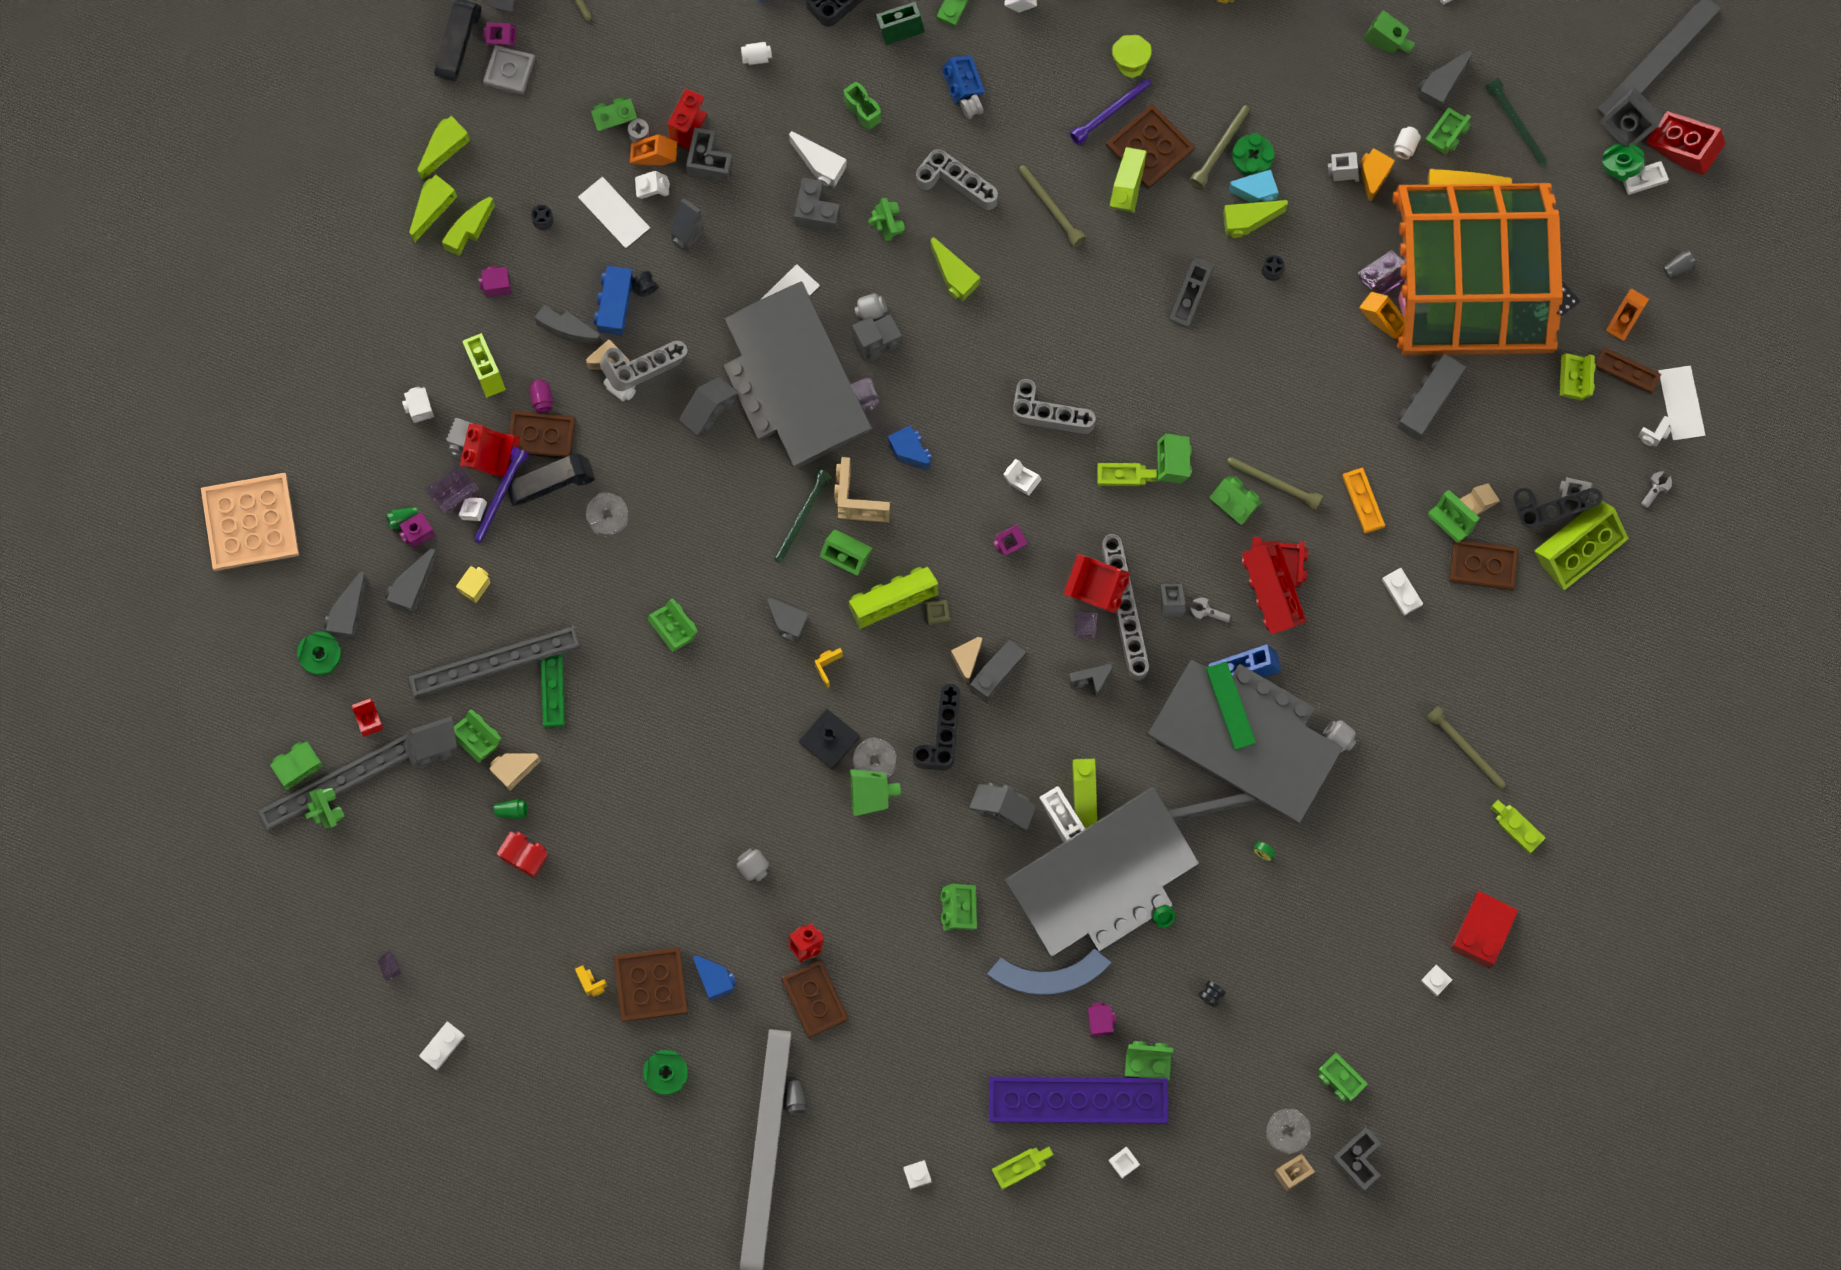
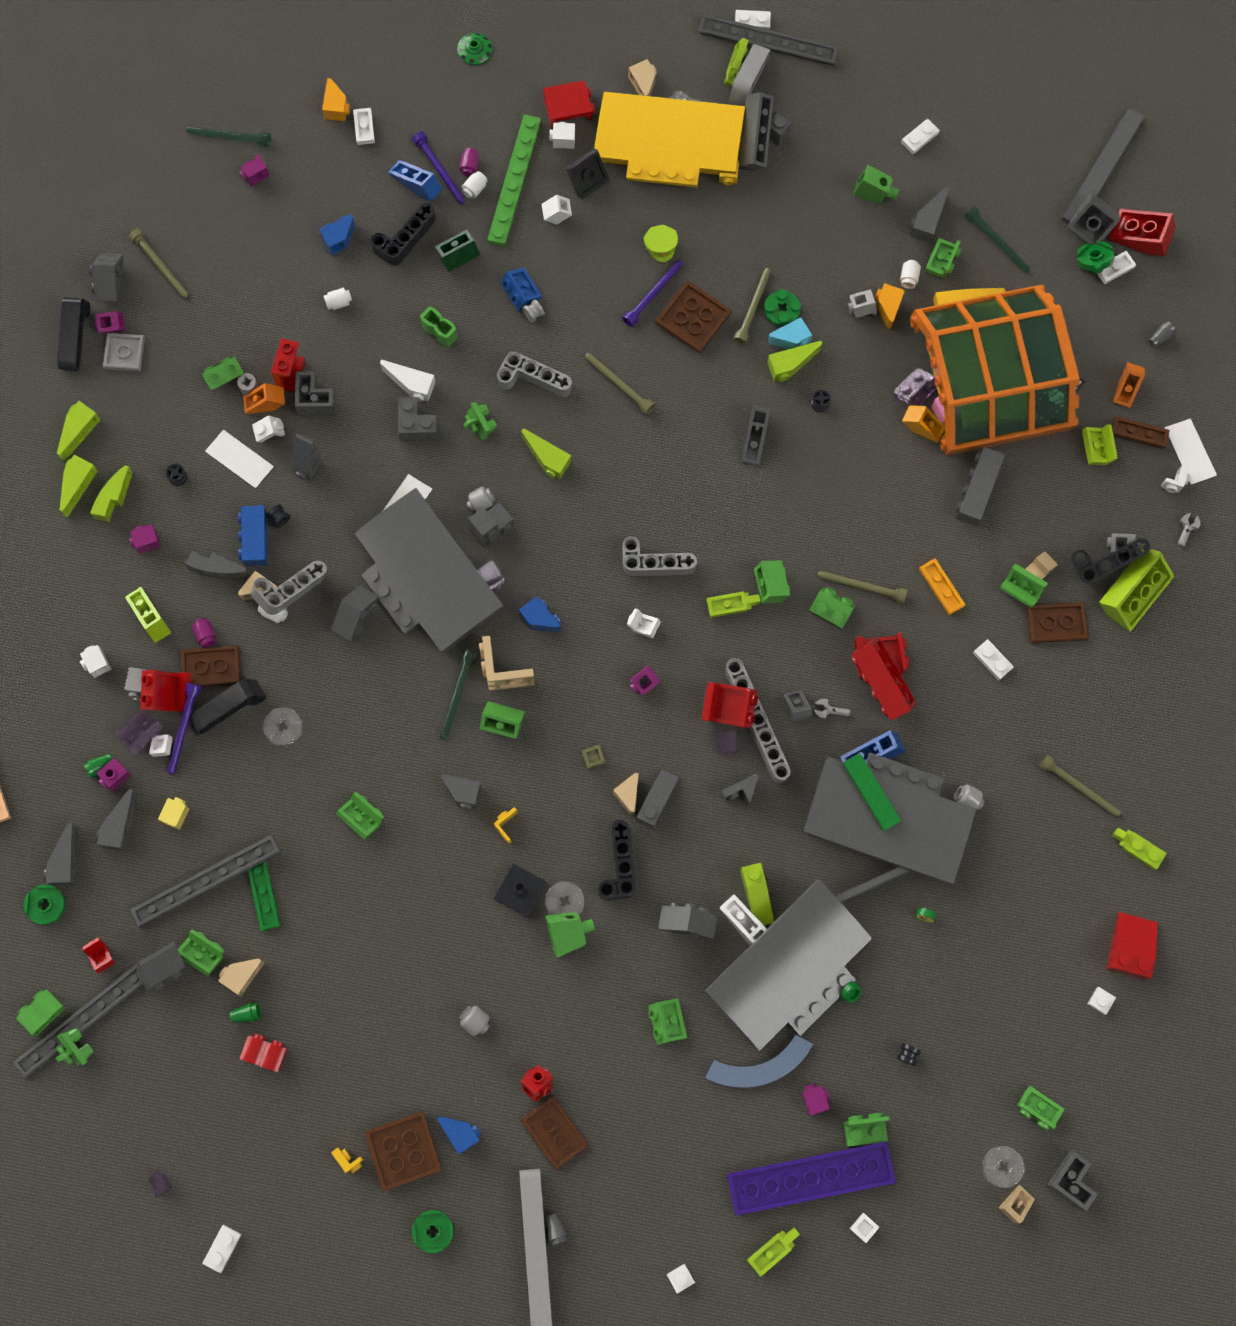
camera: 15 degrees left, 0 degrees up
lime slope [849,567,938,629] -> none
lime slope [1110,147,1147,213] -> none

